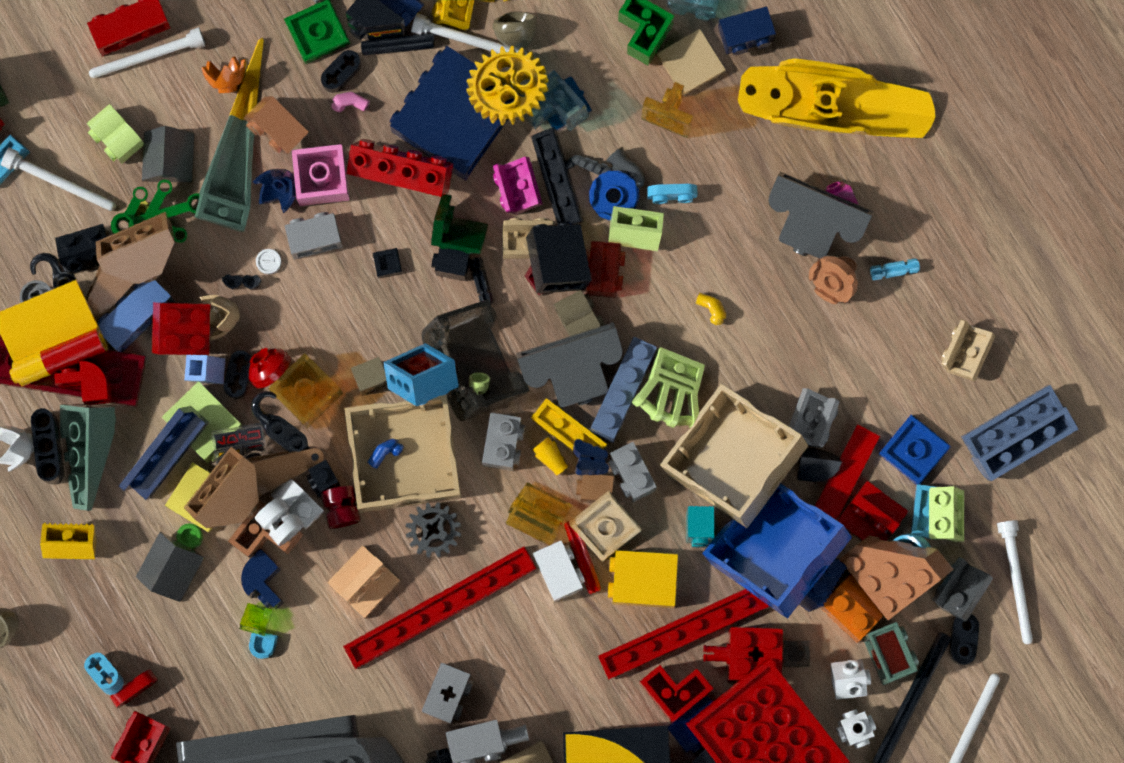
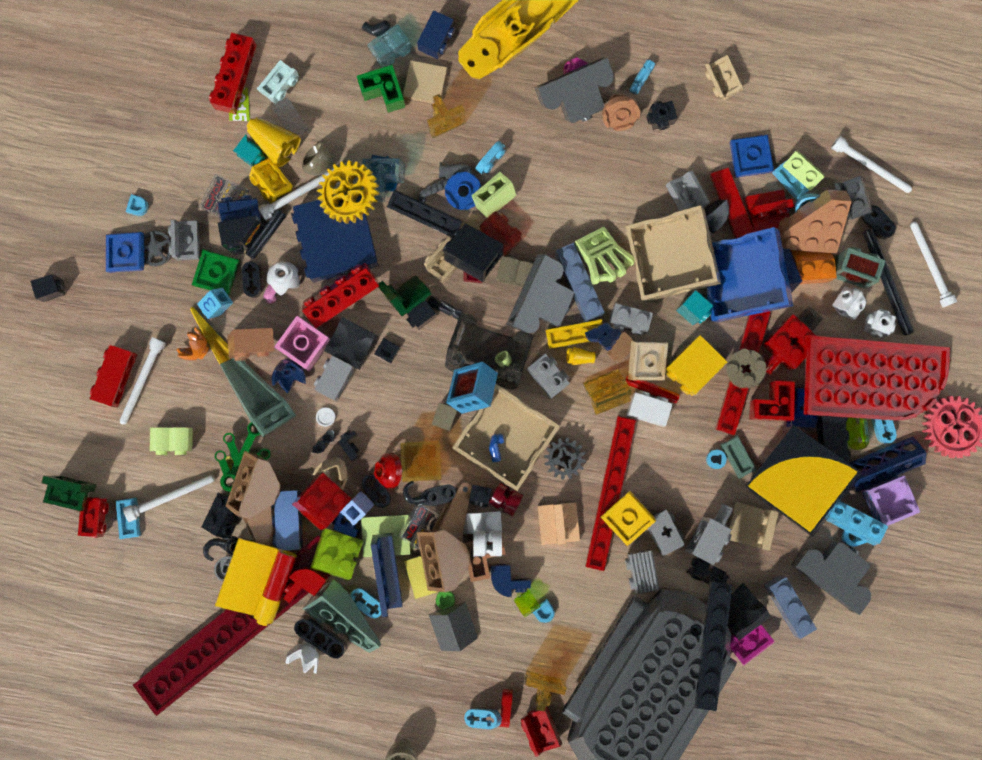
camera: 50 degrees left, 5 degrees up
yellow brick [40,523,97,560] -> none
dark grey slope [142,126,195,183] -> none
dark pink bracket [493,156,543,215] -> none
yellow arm [695,292,726,325] -> none
sand blue brick [961,385,1078,481] -> none
none -> medium azure brick [197,288,233,319]
none -> white piece [267,261,300,296]
none -> lime piece [310,529,363,580]
none -> black brick [324,317,378,370]
none -> blue bracket [332,512,360,538]
none -> black bracket [338,430,360,461]
none -> medium azure beam [350,588,381,618]
none -> clear yellow bracket [524,670,567,712]
none -> yellow tile [601,491,657,546]
none -> light grey brick [625,549,660,594]
none -> black brick [646,101,677,131]
none -> medium azure tile [706,450,727,469]
none -> sand green tile [720,436,757,479]
none -> dark tan plate [726,349,766,388]

